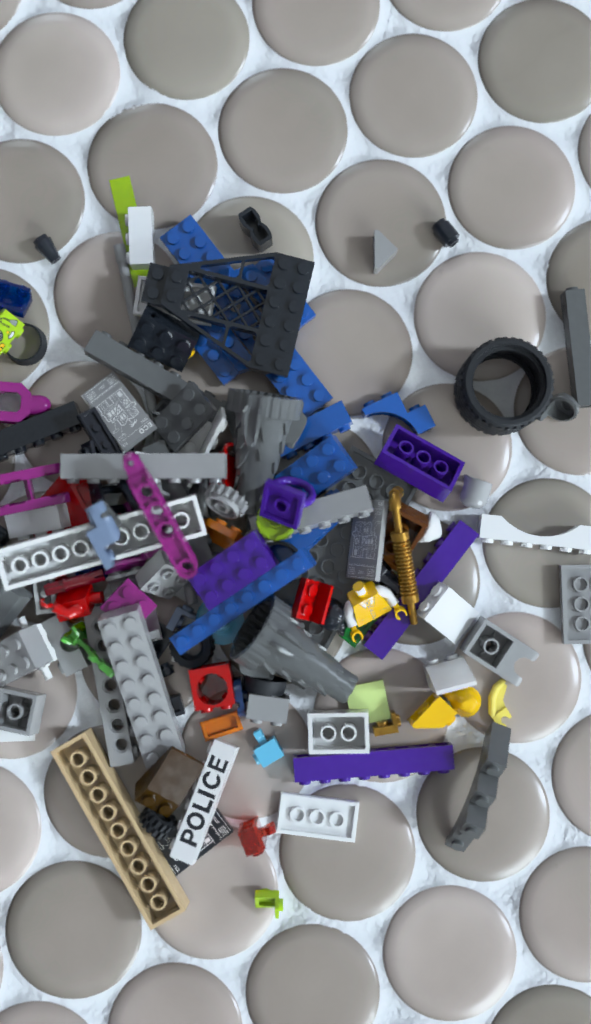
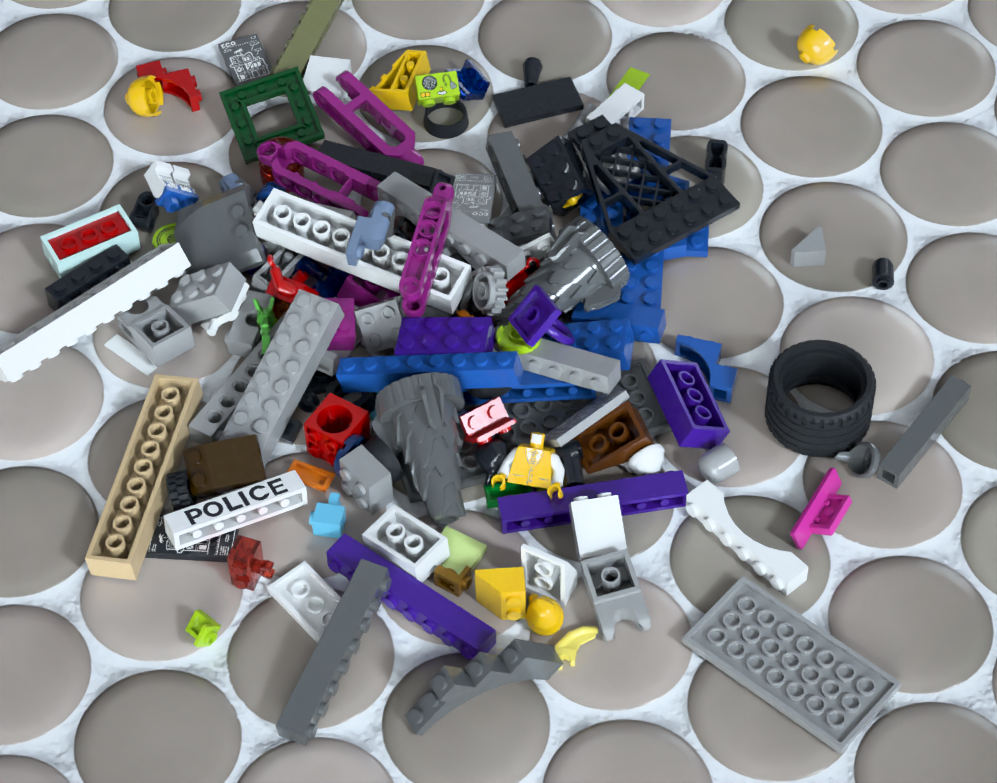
camera: 45 degrees right, 35 degrees down
dark red axle [44,569,105,596] -> none
pearl gold piece [389,486,420,625] -> none
none -> dark grey brick [276,558,392,746]
none -> black tile [492,77,584,128]
none -> dark pink bracket [790,467,852,550]
none -> yellow cylinder [797,24,838,65]

